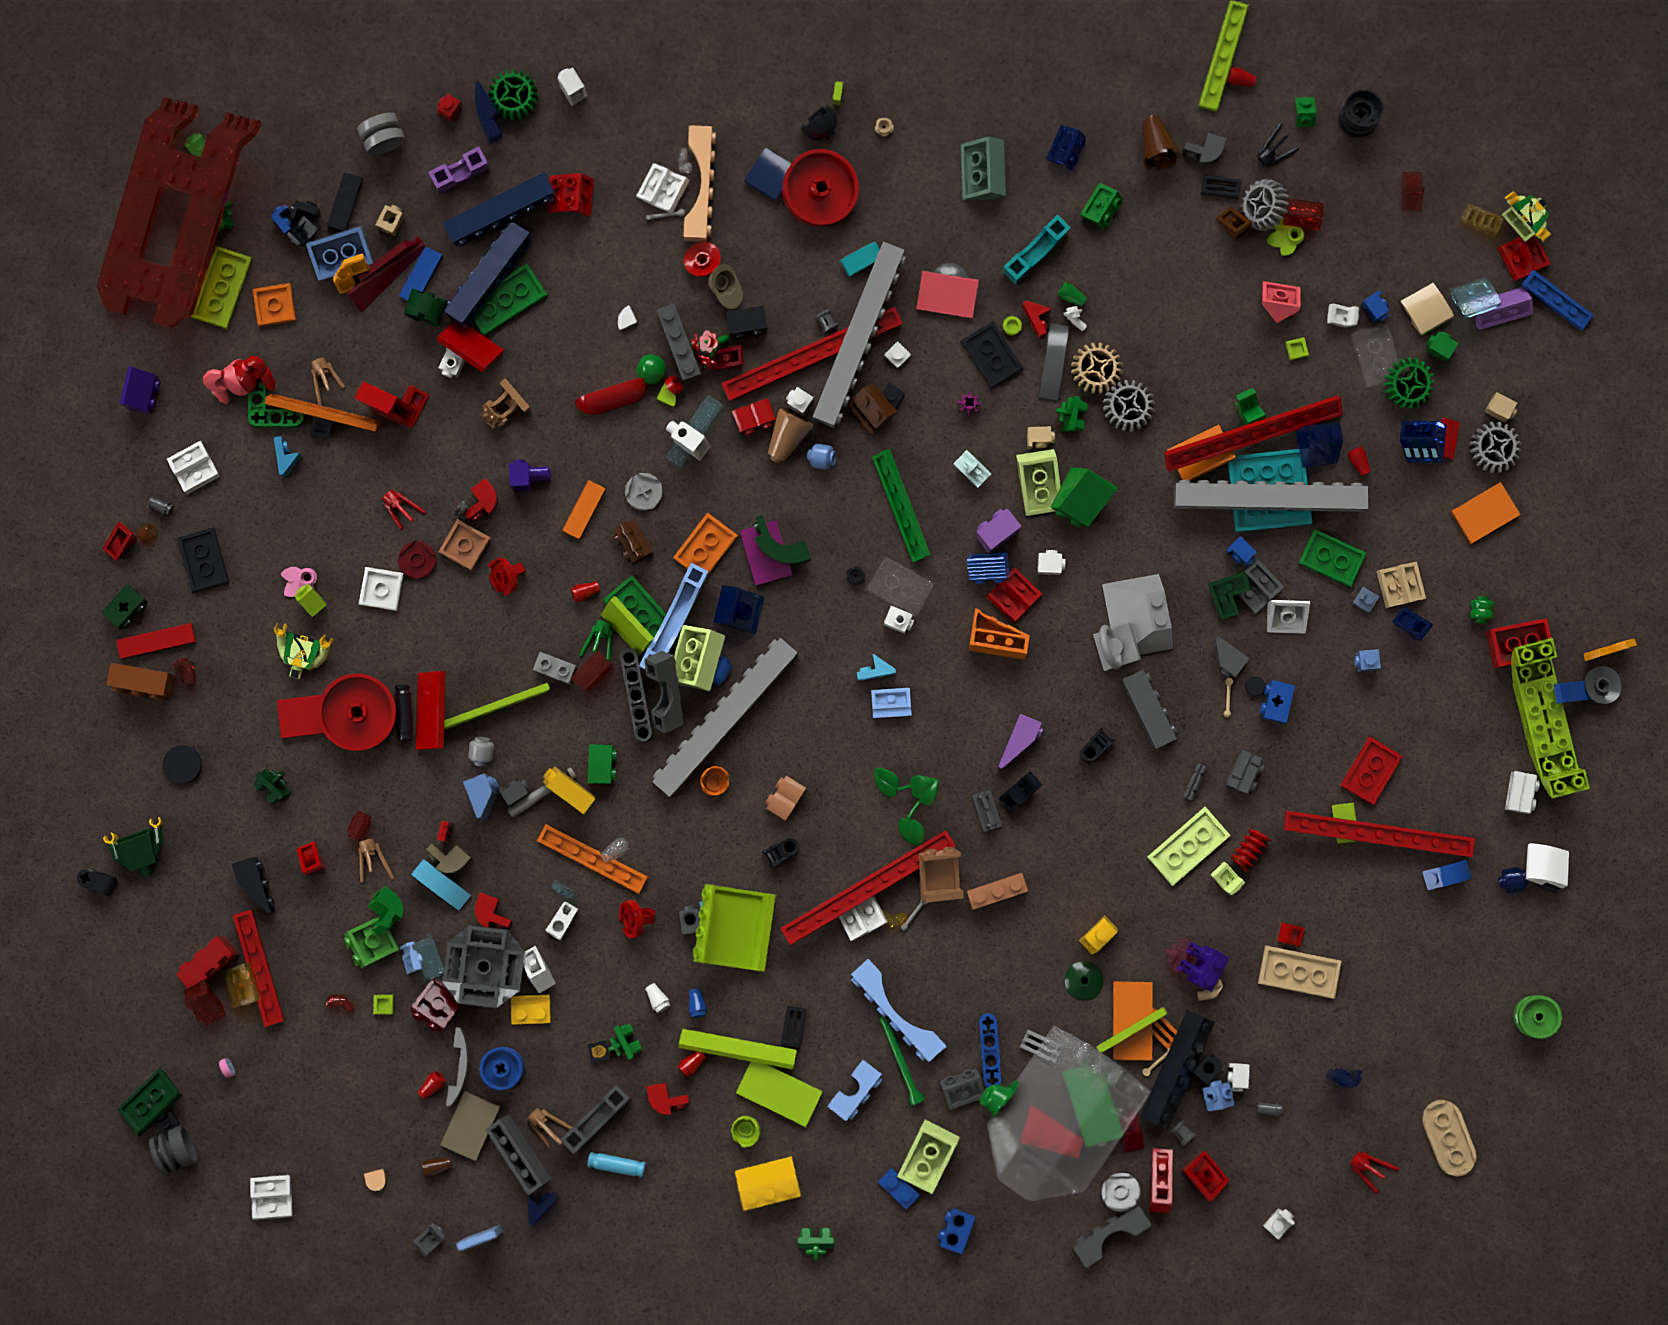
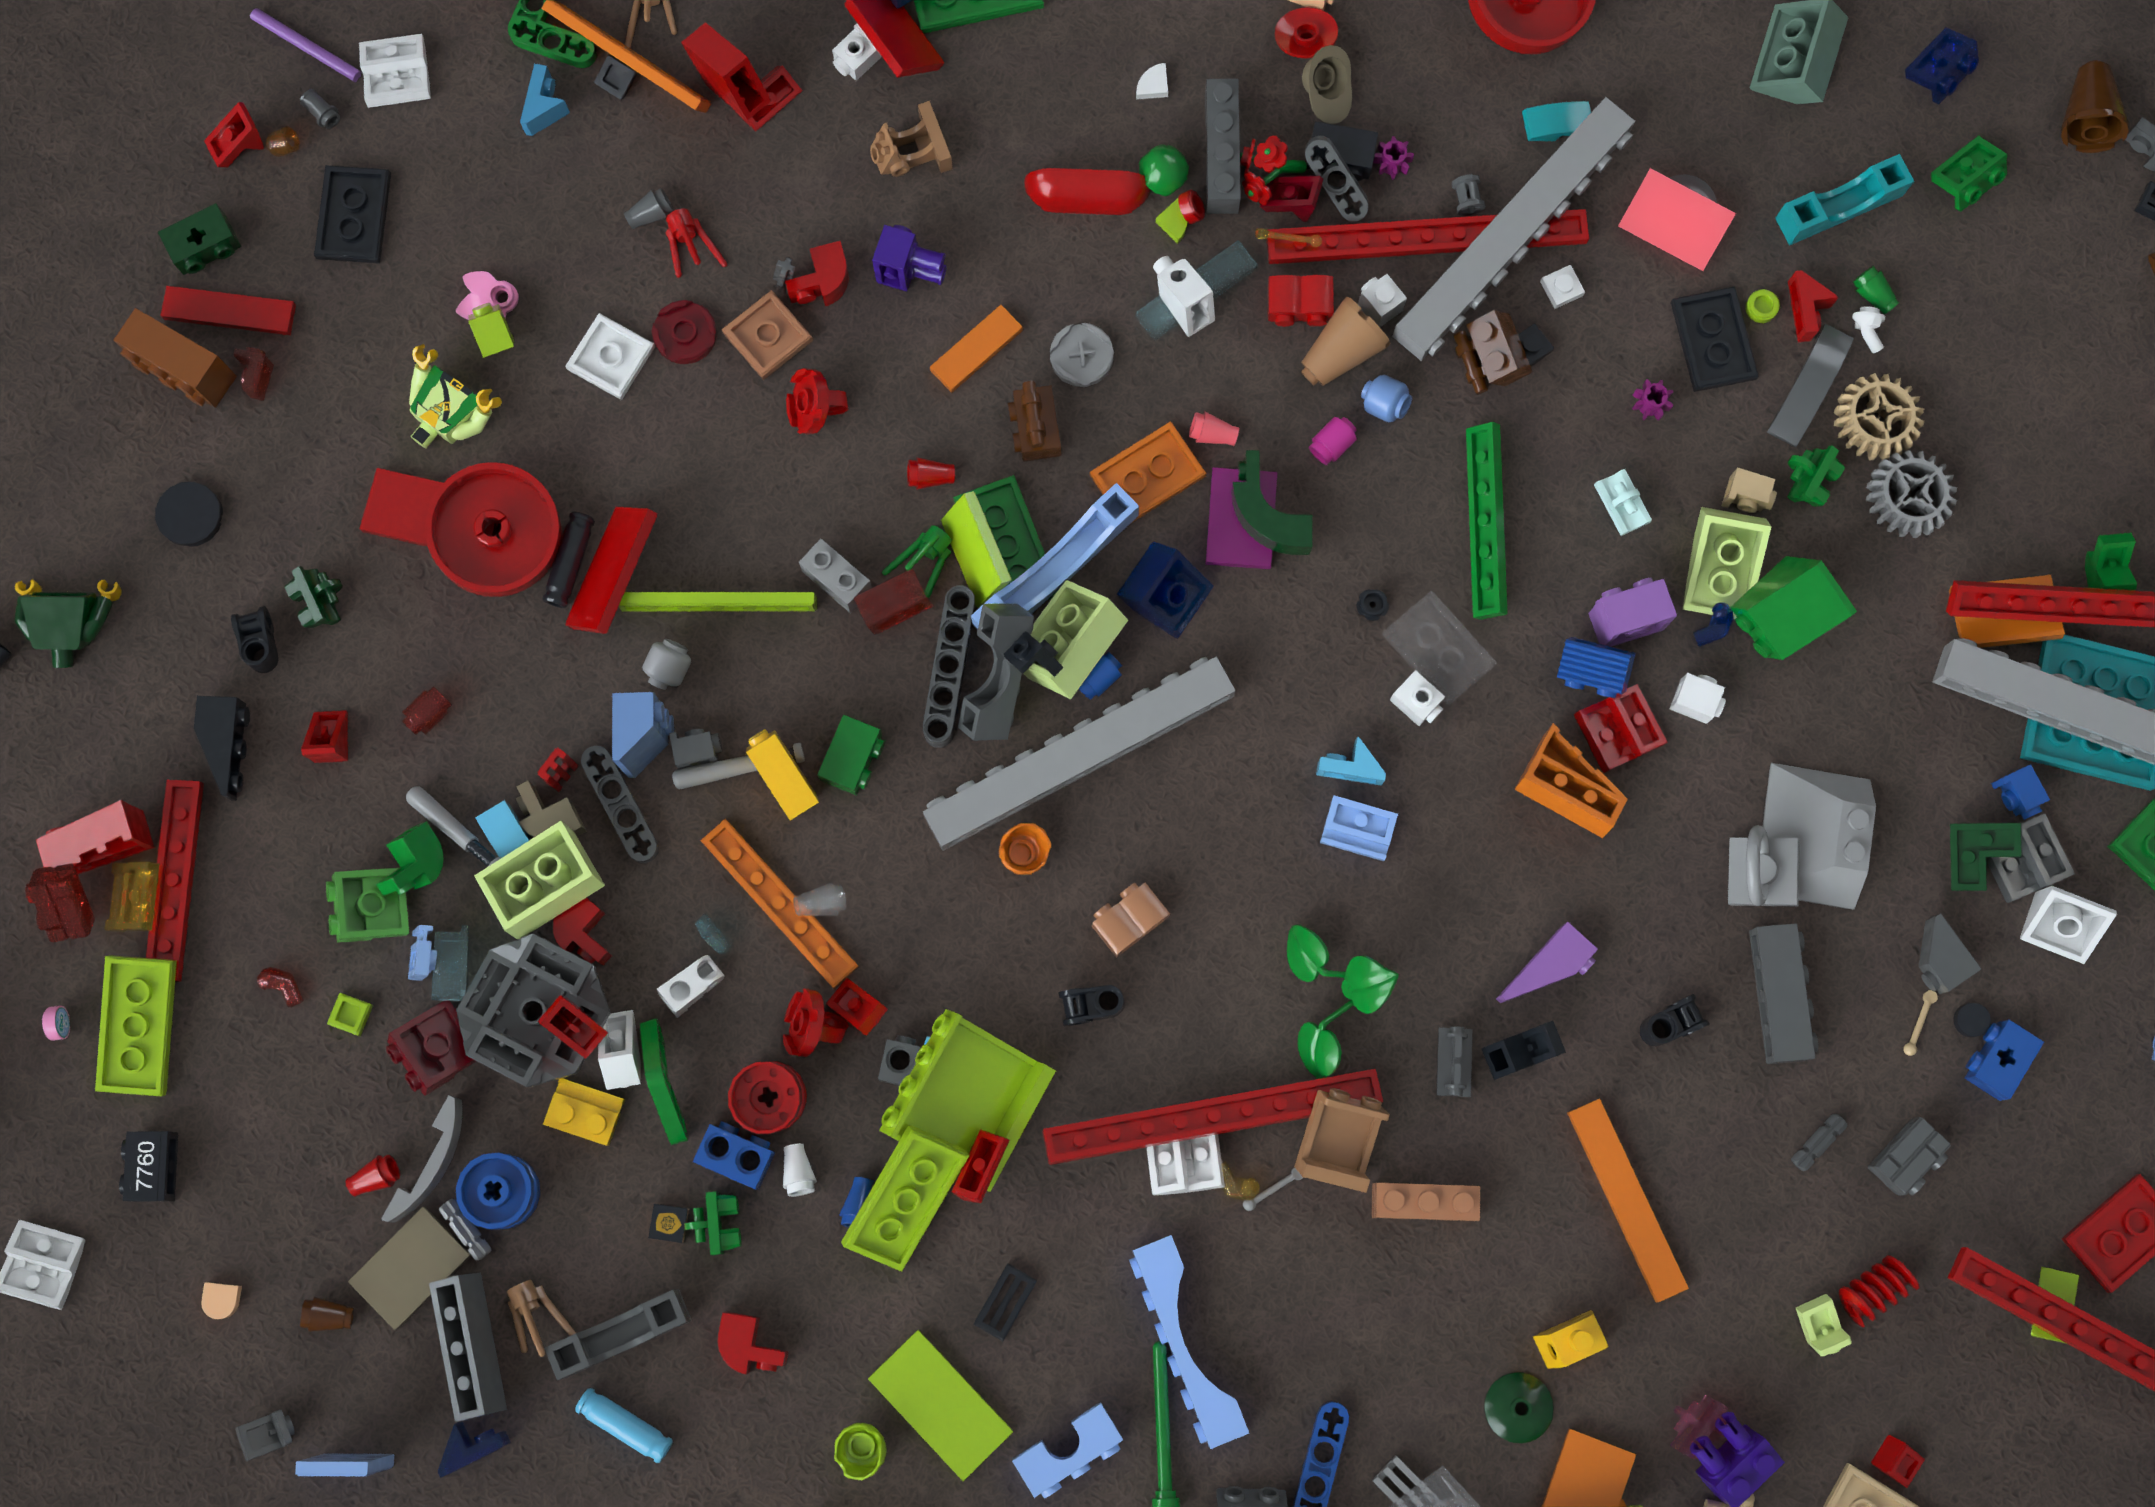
camera: 20 degrees right, 5 degrees down
medium nougat plant [358,839,394,883] -> none
red cone [677,1051,706,1078] -> none
lime tile [678,1029,797,1069] -> none
yellowish green tile [1147,807,1231,886] -> none
none -> lime tile [95,955,177,1096]
none -> black brick [119,1131,178,1202]
none -> black piece [231,606,278,673]
none -> medium lavender bar [250,8,361,82]
none -> light grey piece [406,786,501,867]
none -> light grey axle [439,1199,491,1260]
none -> yellowish green brick [474,821,605,940]
none -> red slope [537,995,608,1059]
none -> dark grey beam [581,746,659,863]
none -> dark grey cone [624,188,674,229]
none -> green beam [640,1018,689,1145]
none -> blue brick [693,1121,776,1190]
none -> red wheel [728,1061,807,1134]
none -> red slope [826,978,888,1036]
none -> lime tile [841,1125,970,1272]
none -> red slope [951,1129,1010,1203]
none -> black bracket [1004,631,1064,677]
none -> coral cone [1189,411,1239,446]
none -> clear yellow hinge [1255,228,1322,247]
none -> dark grey beam [1305,136,1369,221]
none -> dark pink brick [1309,417,1357,465]
none -> magenta gear [1373,136,1414,180]
none -> orange tile [1567,1099,1689,1303]
none -> clear blue arm [1693,602,1734,647]

